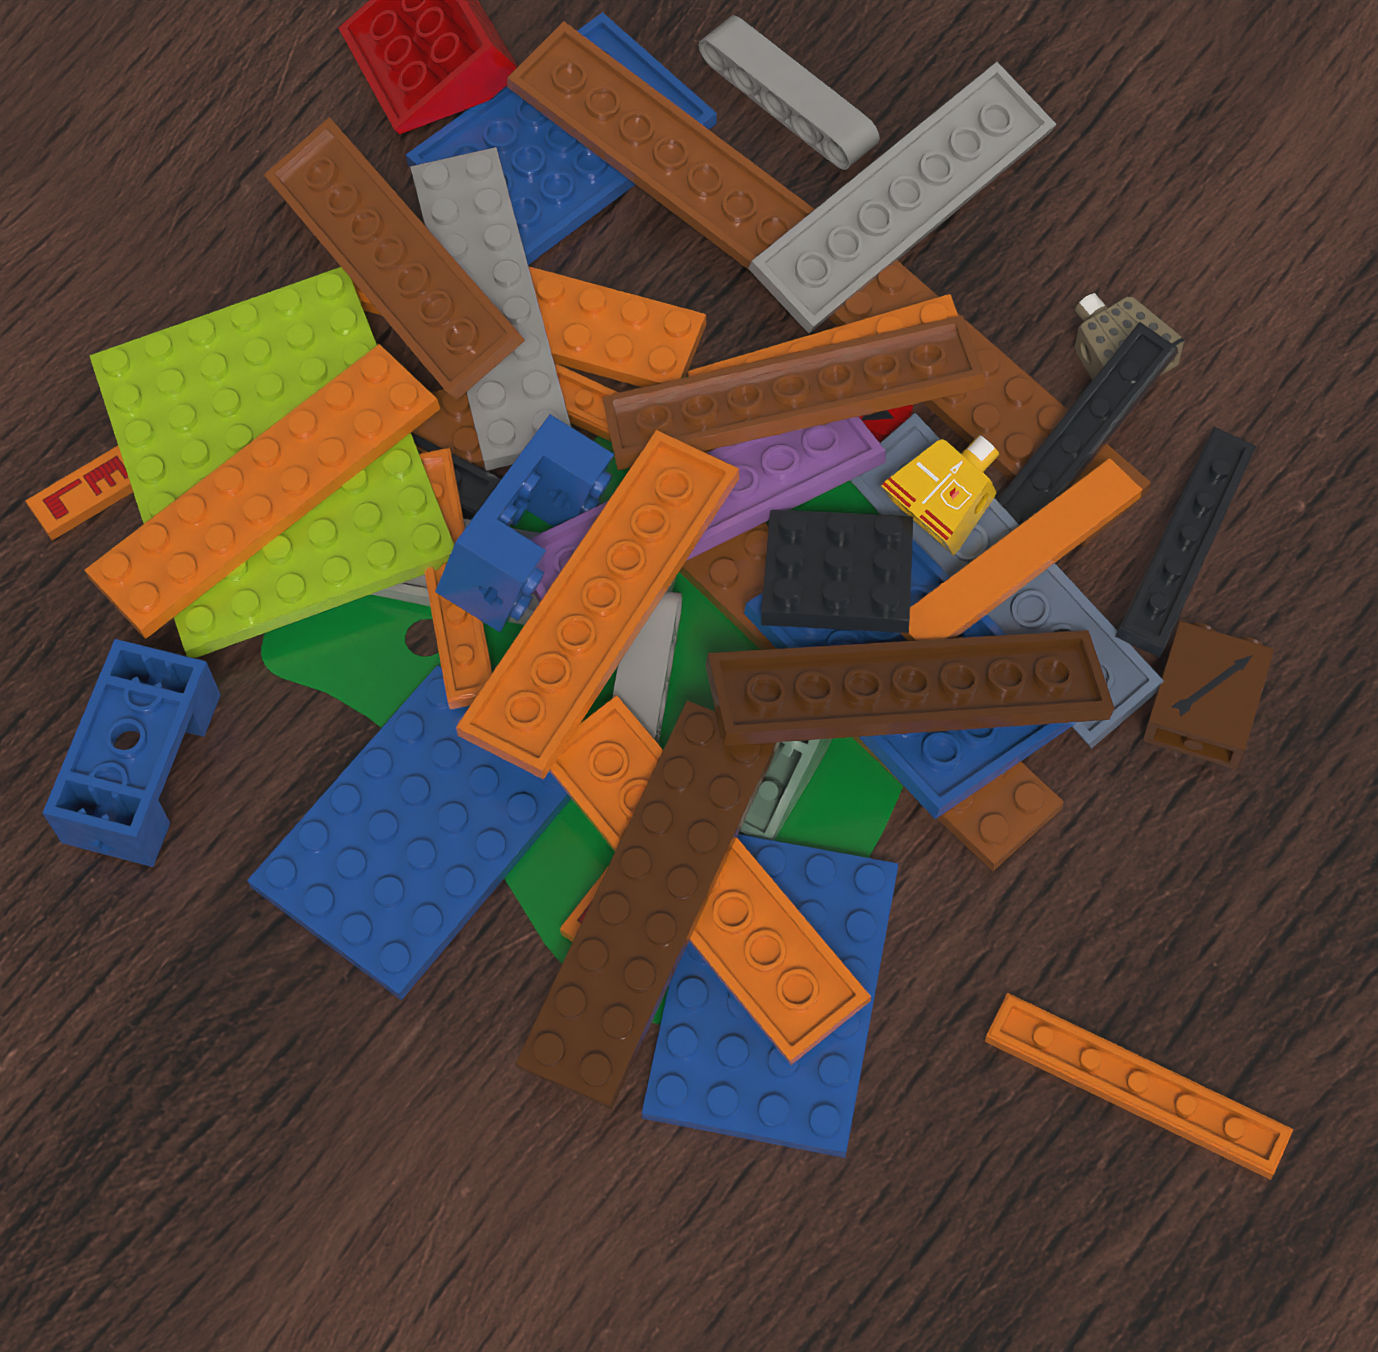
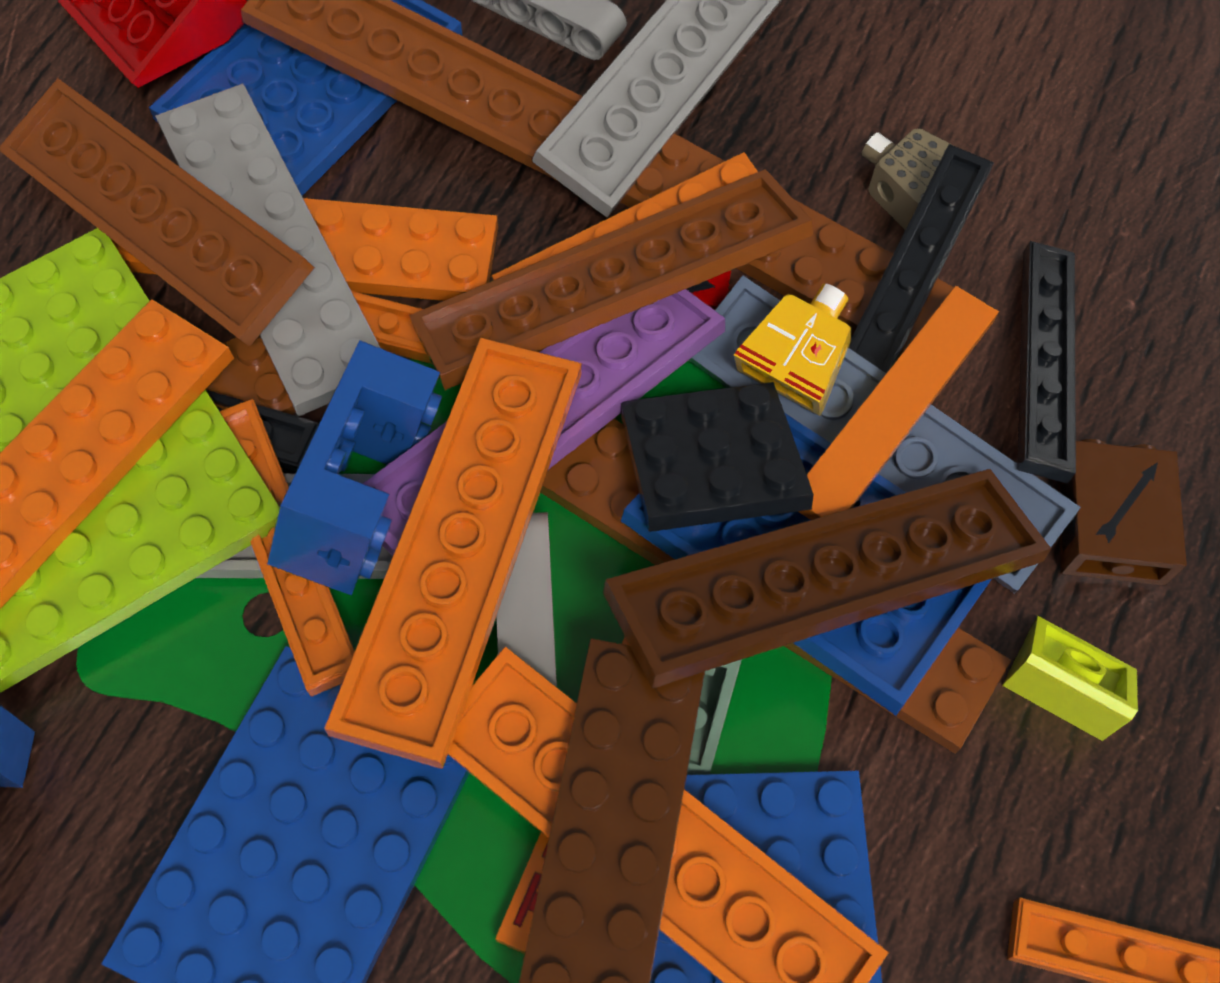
camera: 20 degrees left, 0 degrees up
none -> neon yellow slope [1002,616,1138,741]

